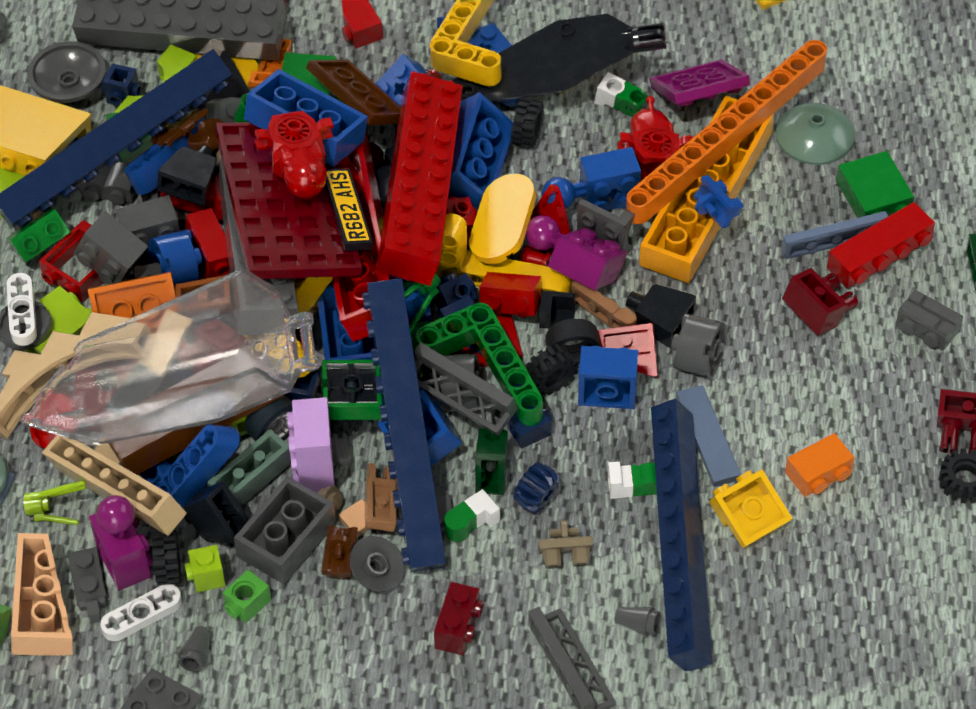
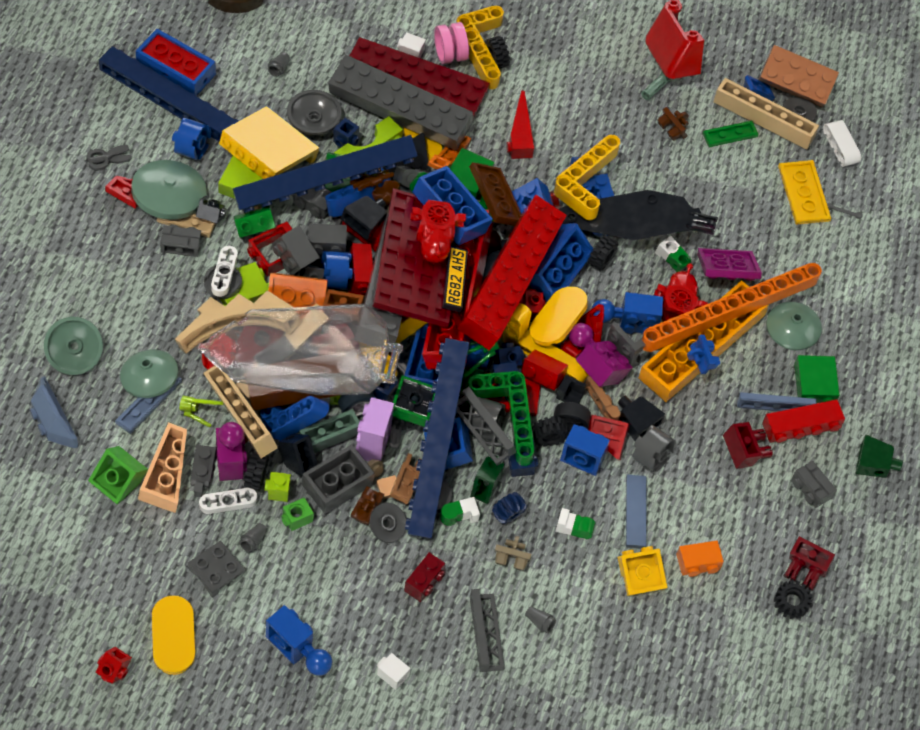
camera: 10 degrees right, 5 degrees up
dark blue brick [651,398,713,672] -> none

